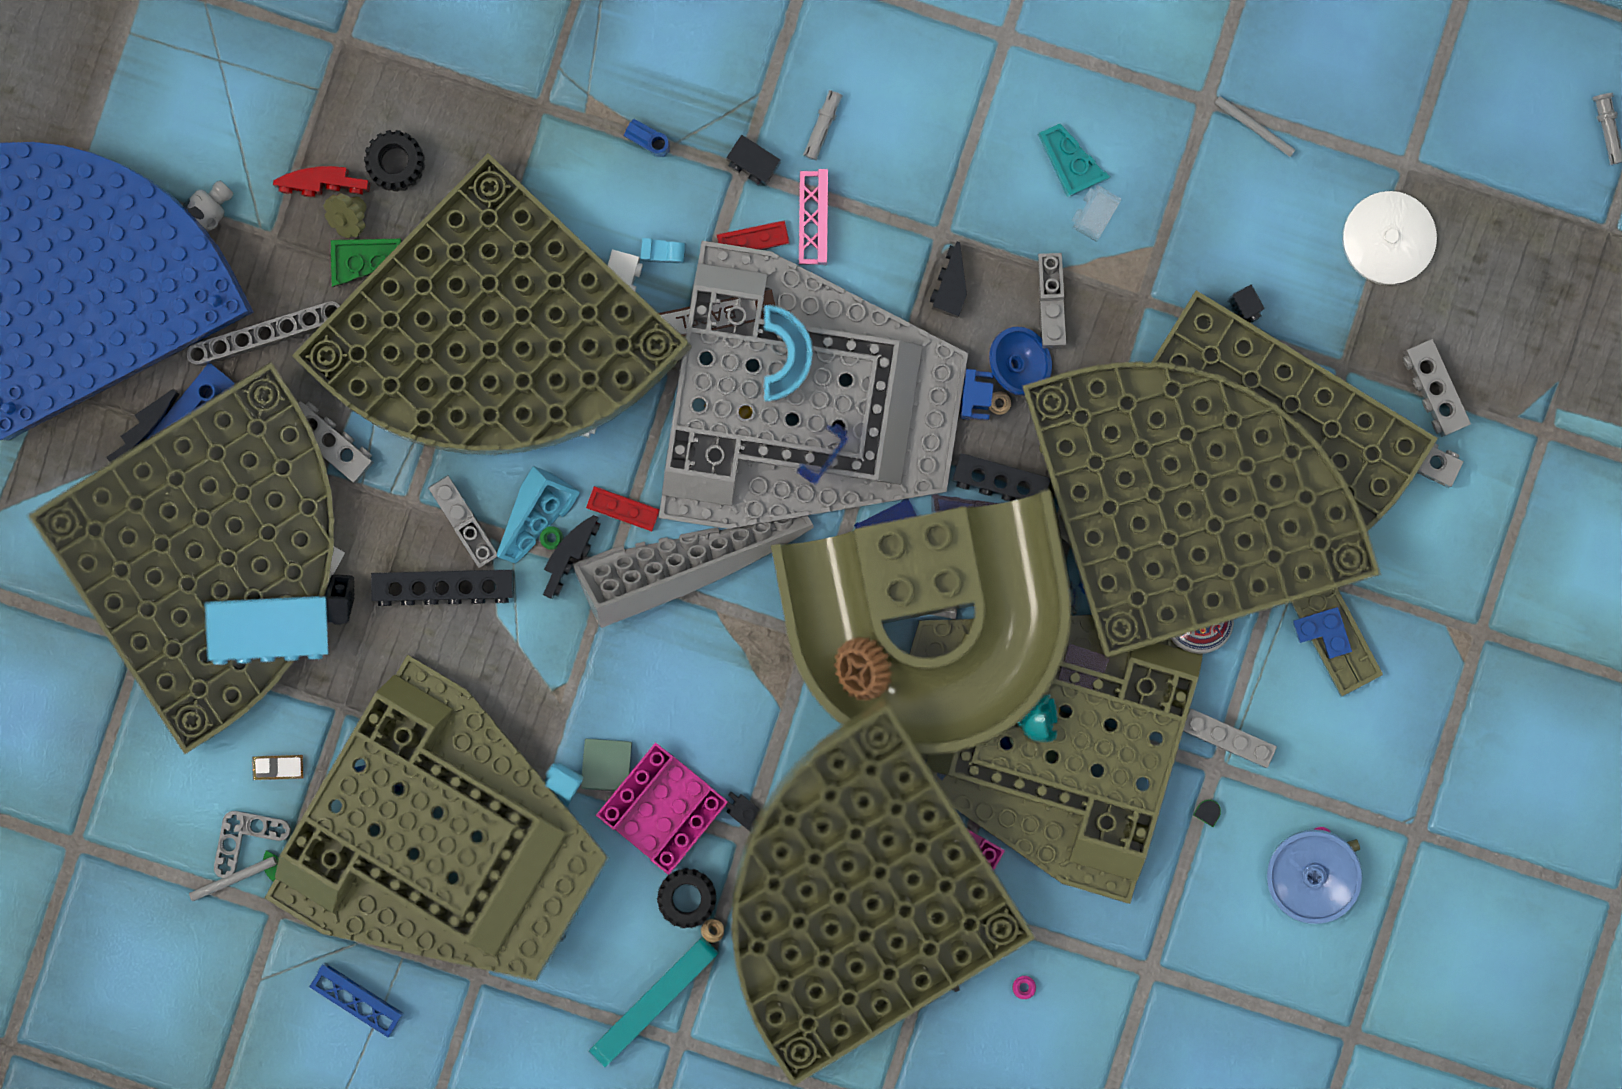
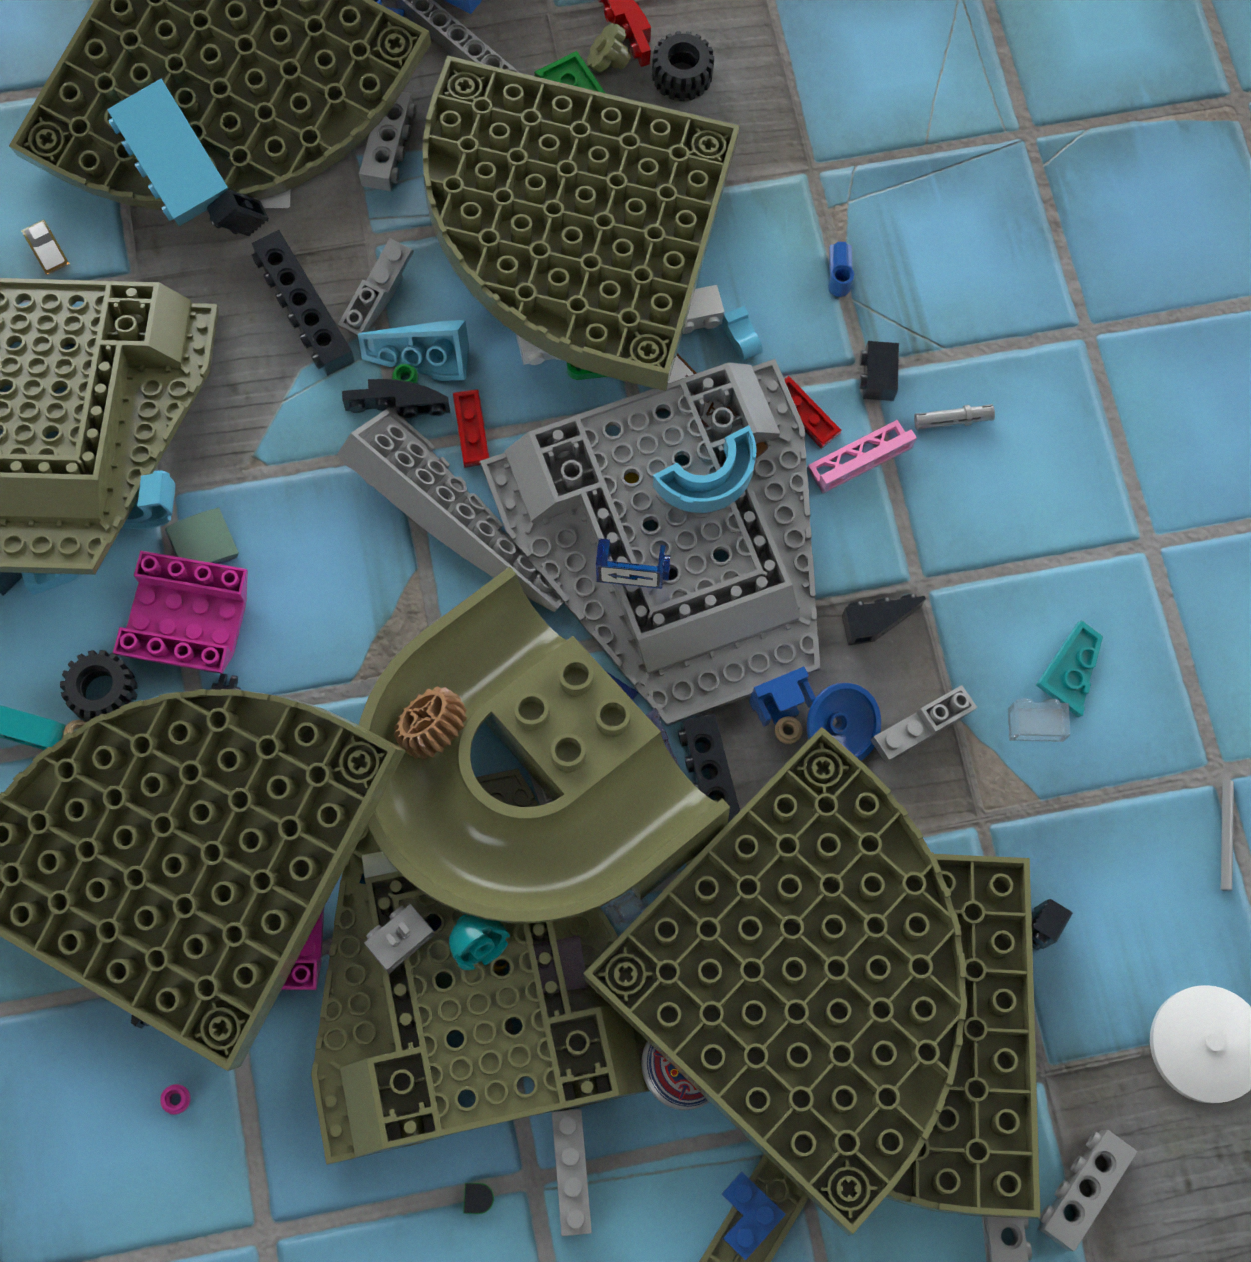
camera: 60 degrees right, 15 degrees down
none -> light grey brick [364,904,434,974]

